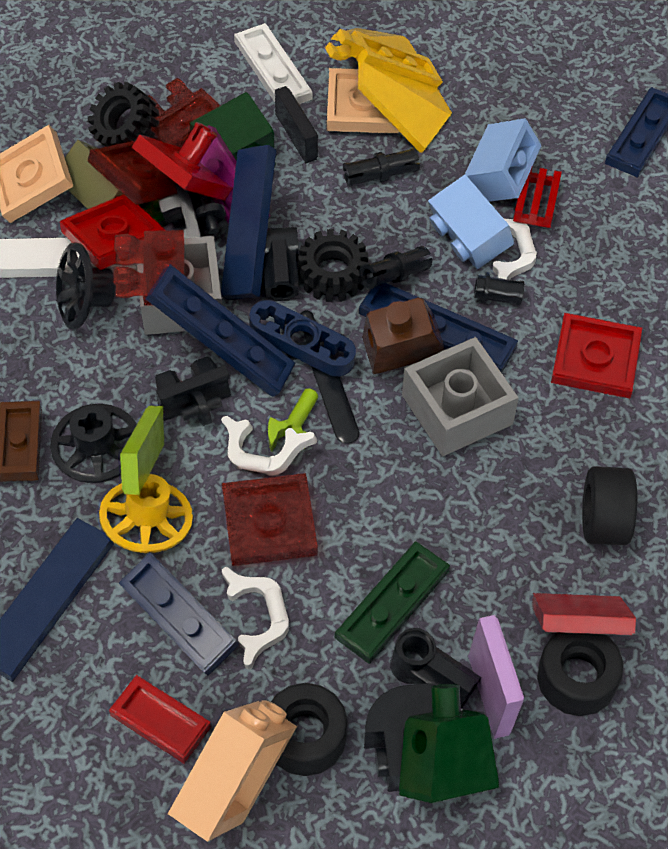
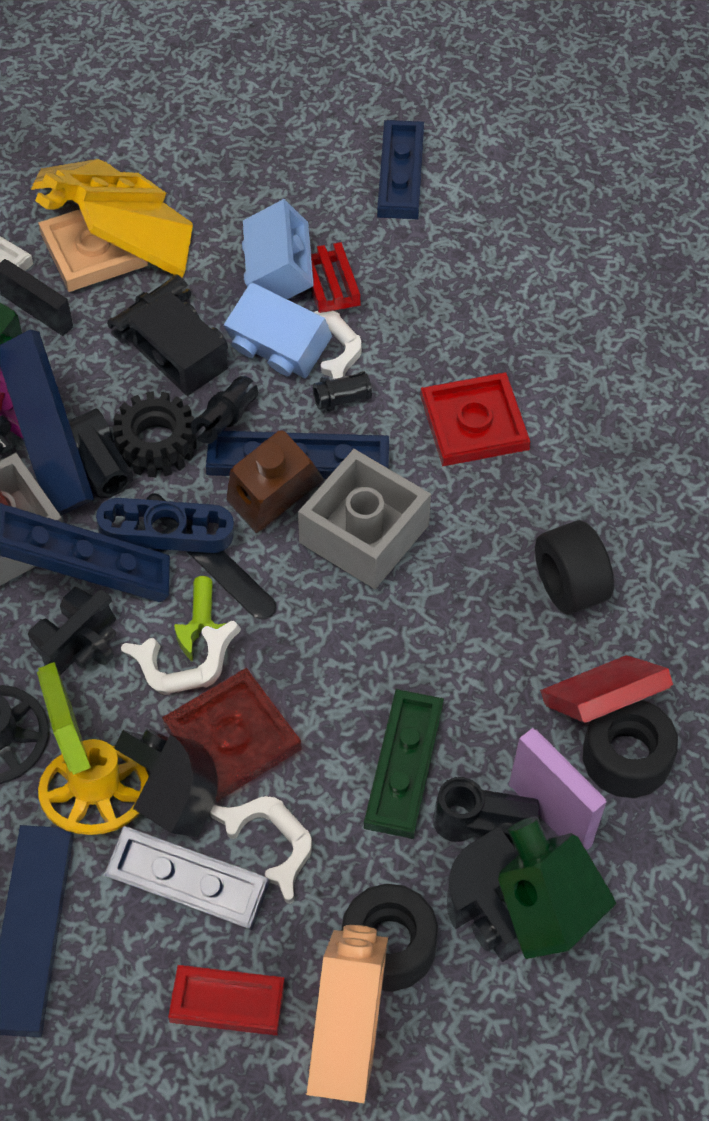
camera: 25 degrees left, 0 degrees up
none -> black brick [114,728,218,837]
none -> black brick [129,291,228,396]

